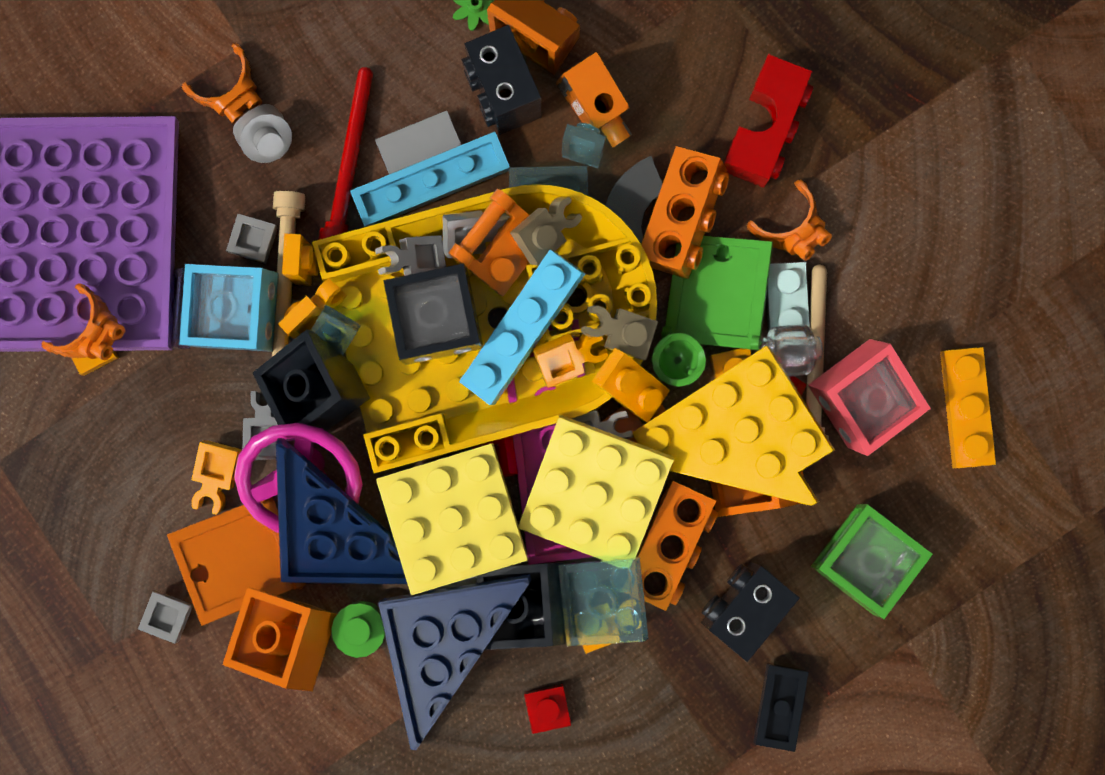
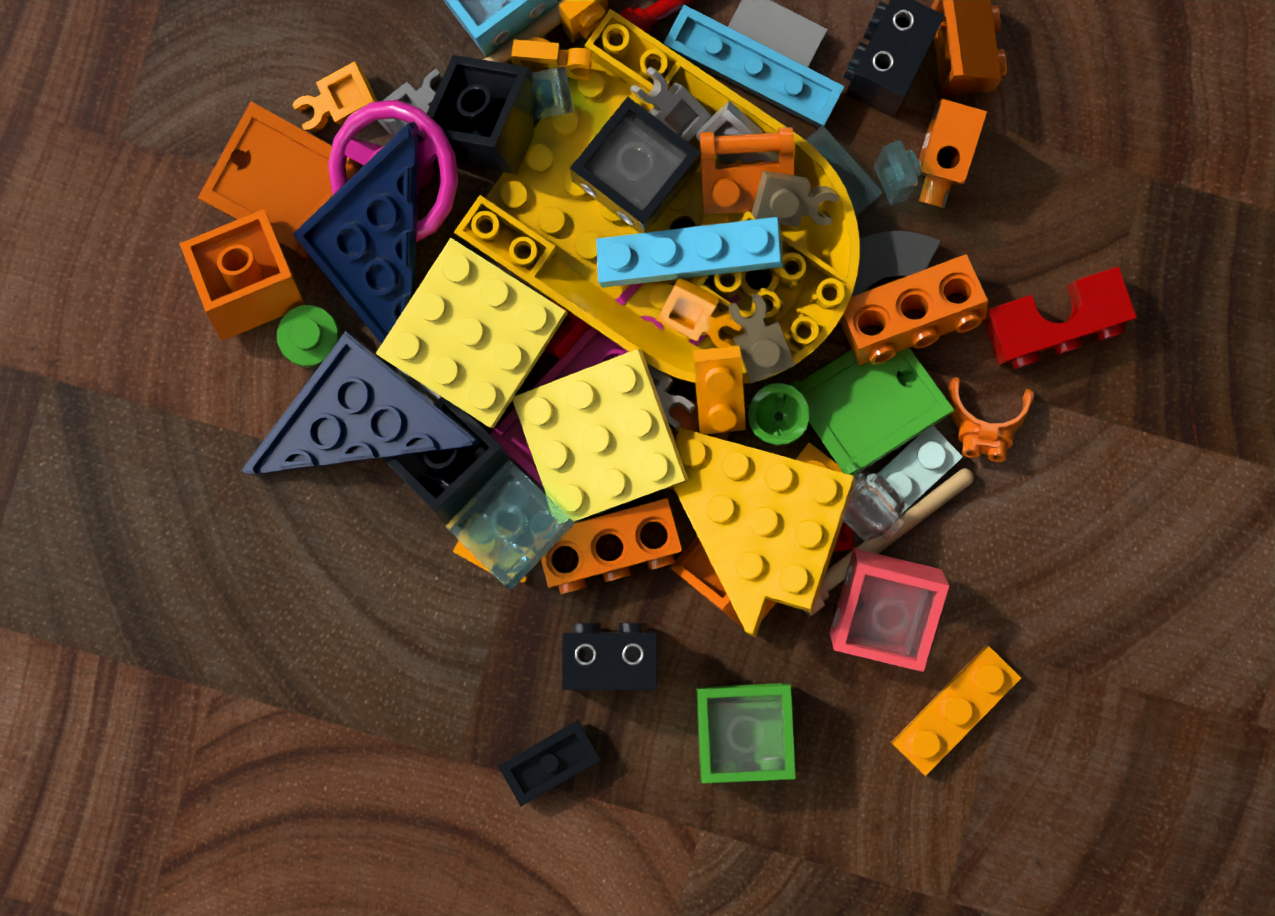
camera: 50 degrees right, 0 degrees up
light grey plate [138,591,193,644] -> none
red plate [524,684,571,734] -> none

